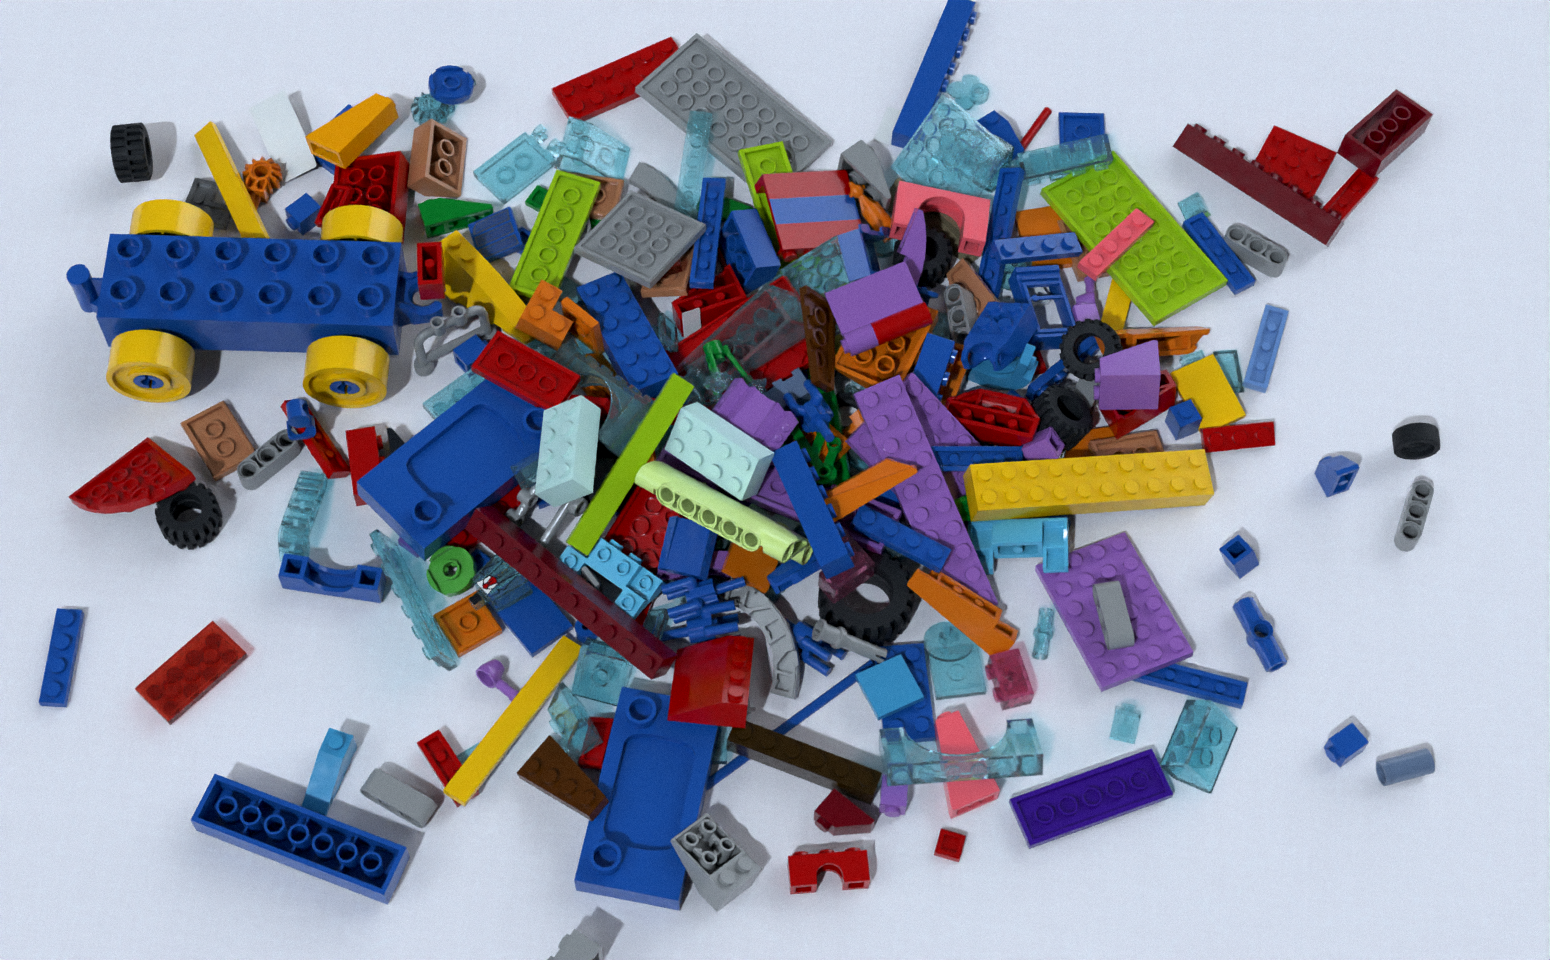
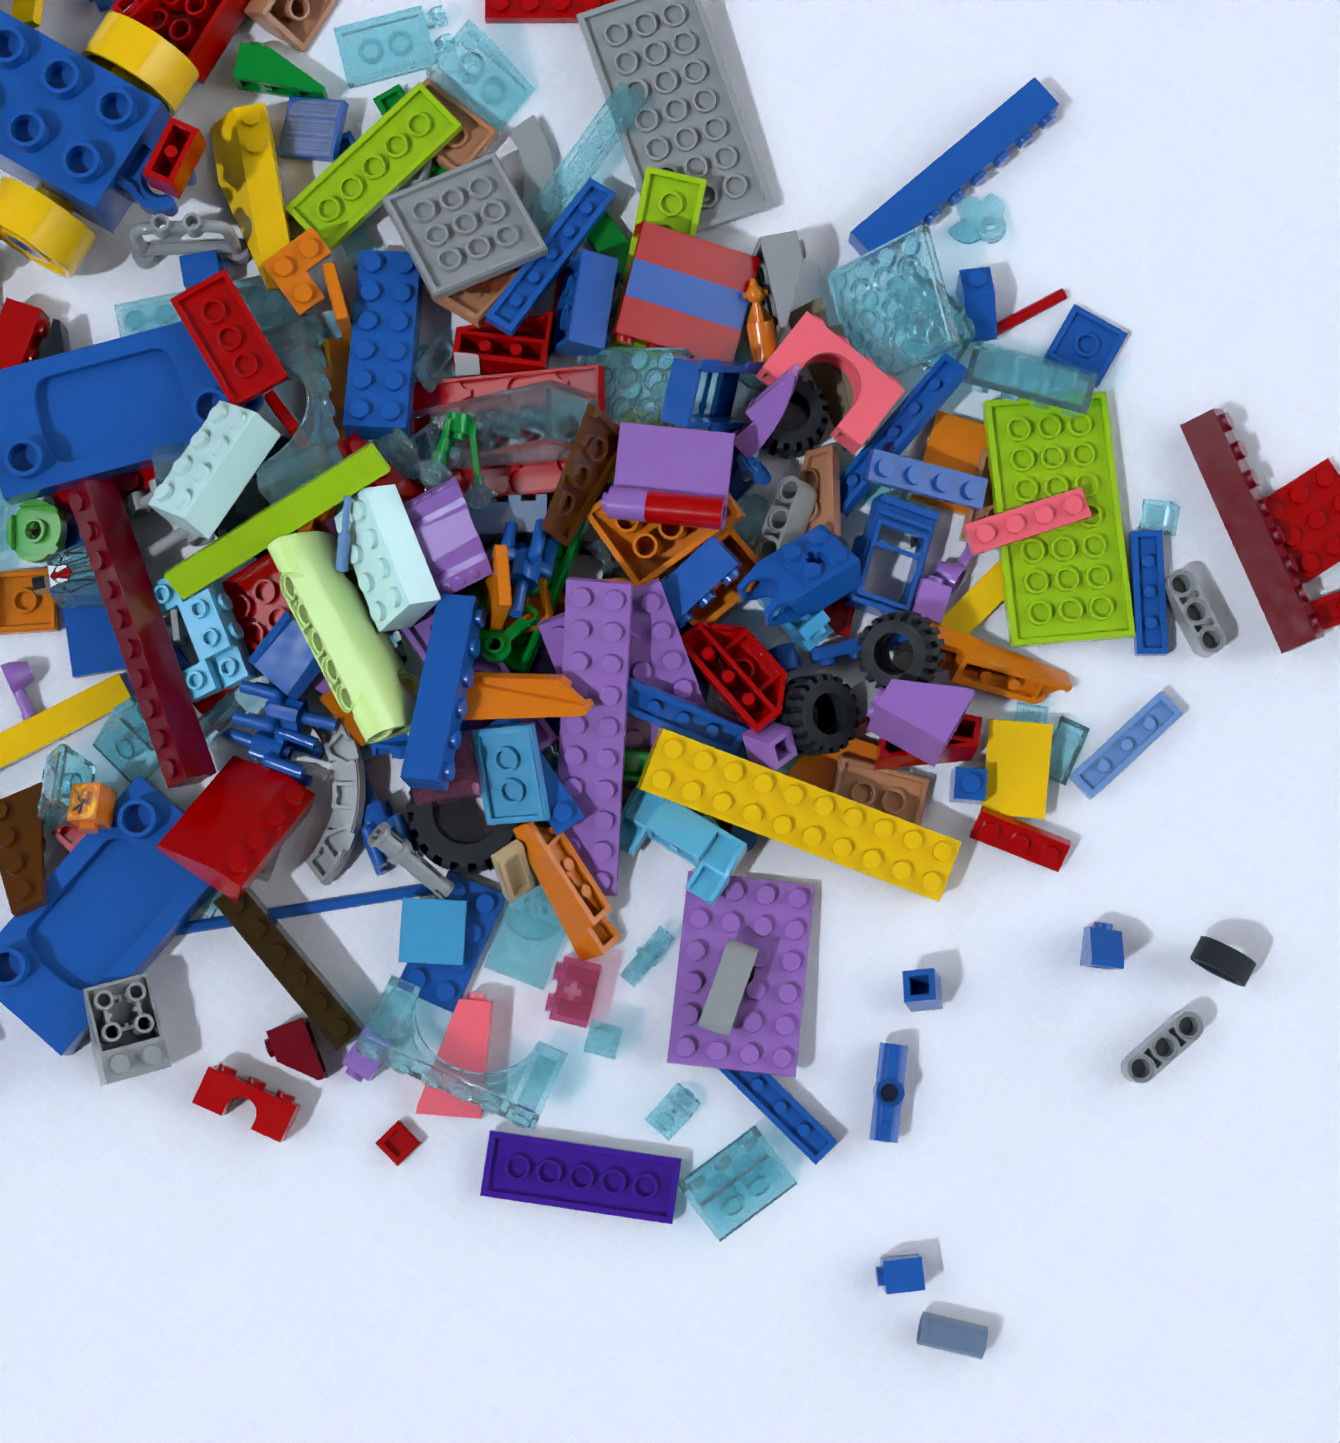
camera: 30 degrees right, 20 degrees up
none -> orange brick [67,782,117,834]
none -> medium blue piece [335,495,351,572]
none -> dark azure tile [471,723,551,825]
none -> orange tile [485,545,512,631]
none -> tan tile [491,839,536,903]
none -> clear light blue brick [584,1019,623,1060]

